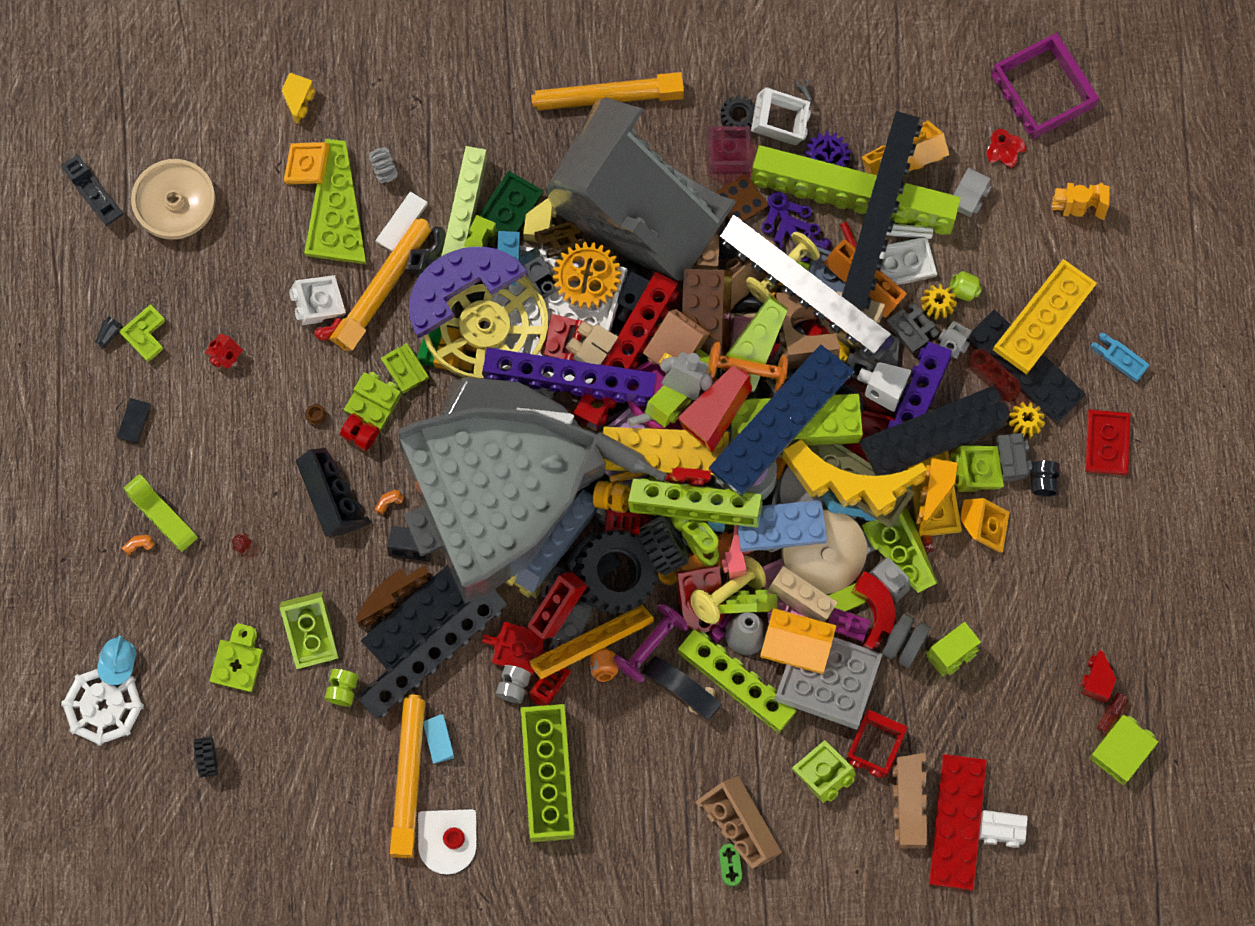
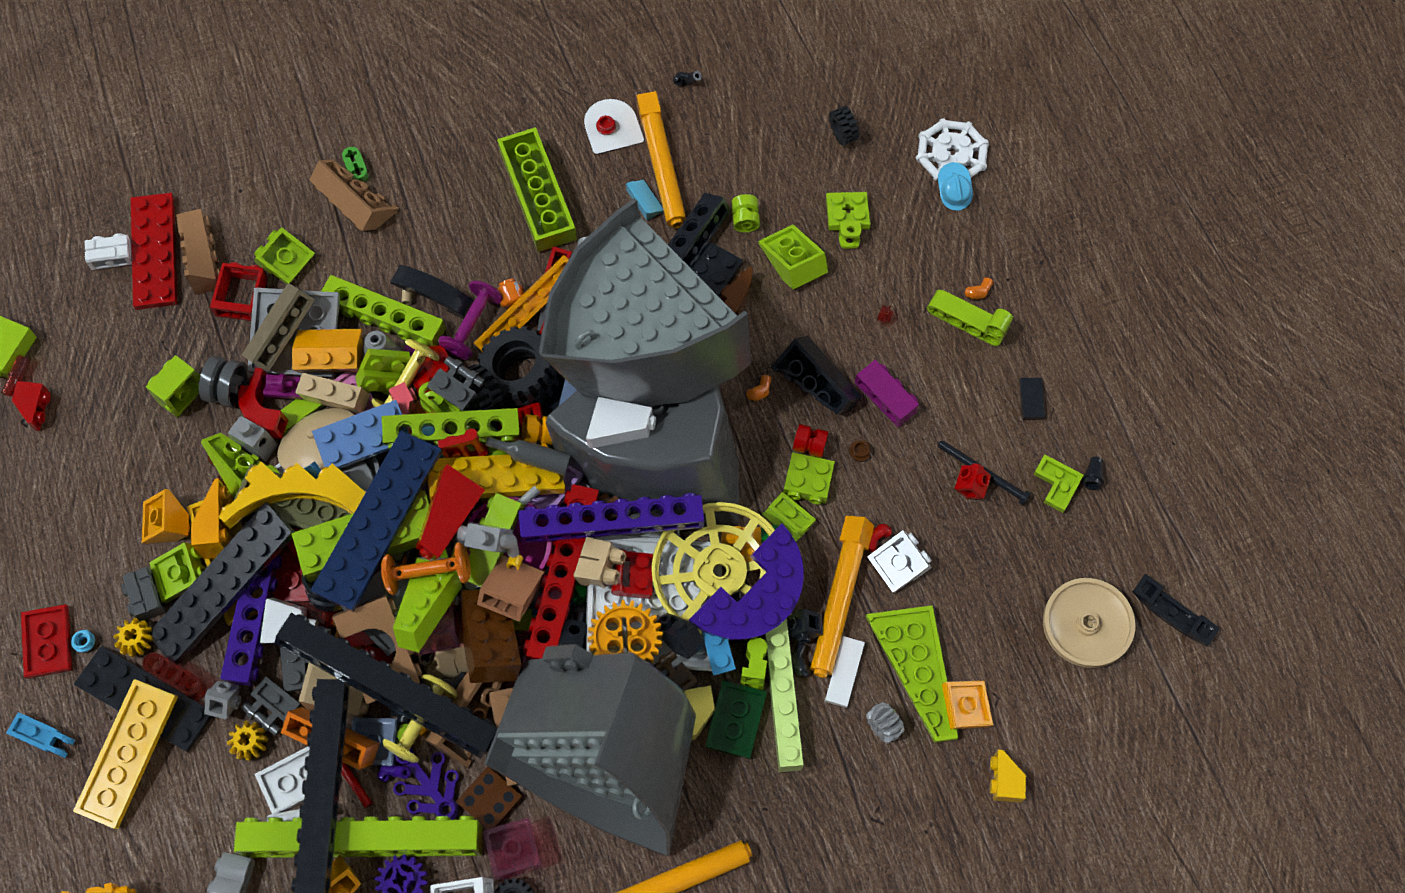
camera: 165 degrees right, 5 degrees down
lime head [949,271,982,301] -> none
black wheel [1031,460,1060,497] -> none
none -> medium azure plate [71,630,95,653]
none -> dark tan brick [242,283,315,372]
none -> dark grey plate [427,356,485,411]
none -> black arm [673,71,702,86]
none -> magenta brick [855,360,919,428]
none -> black bar [938,441,1031,505]

